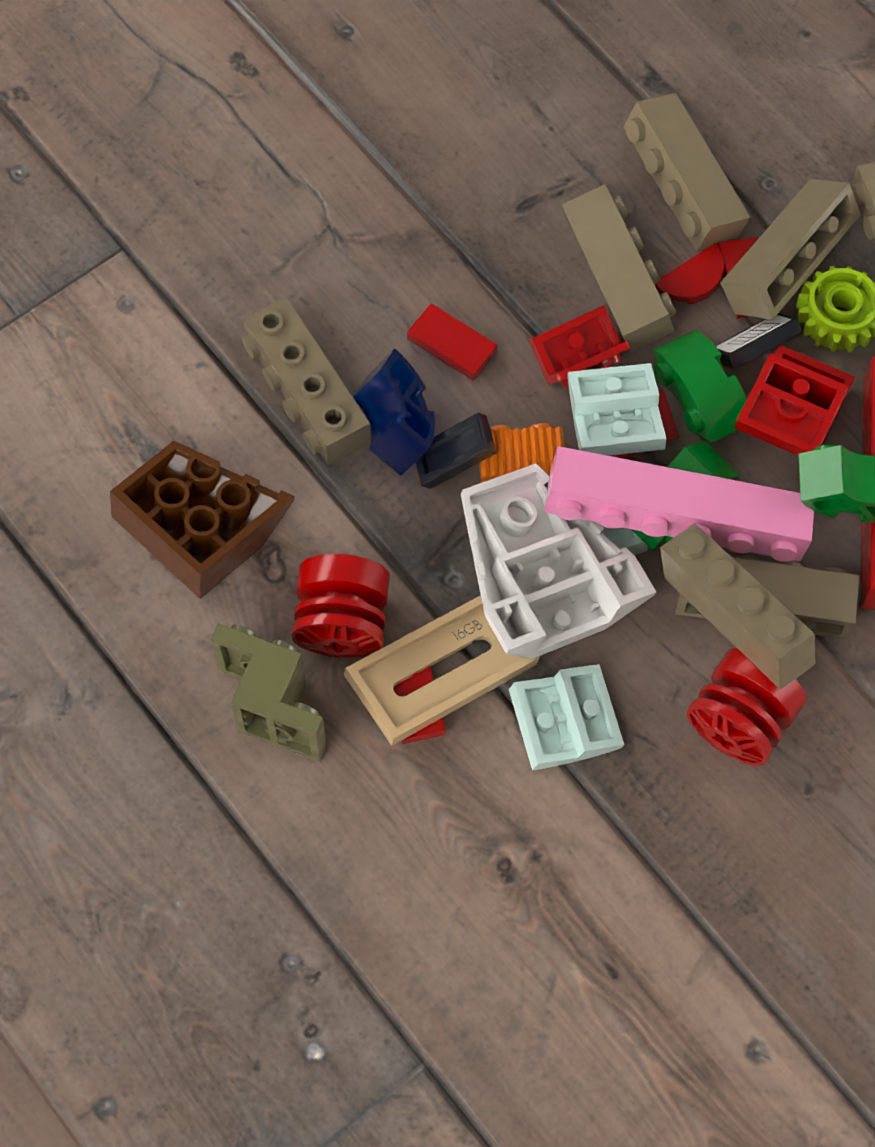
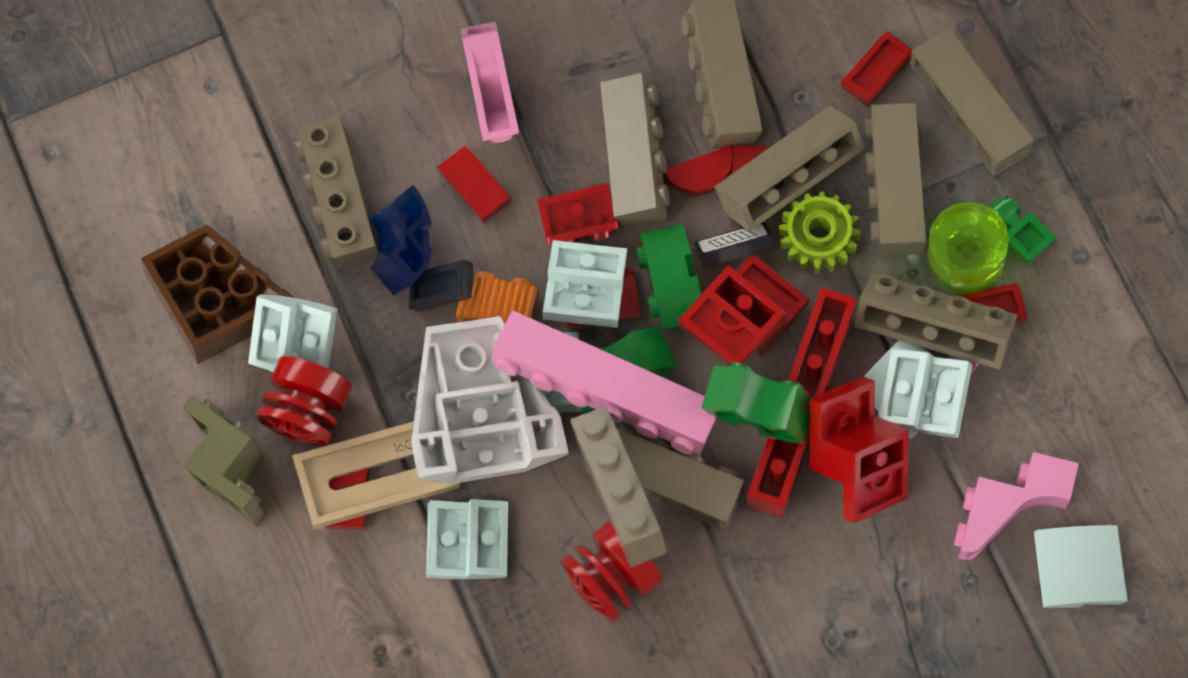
camera: 25 degrees right, 5 degrees up
none -> light aqua slope [248,294,338,372]
none -> bright pink arch [460,22,519,143]
none -> red tile [840,30,912,108]

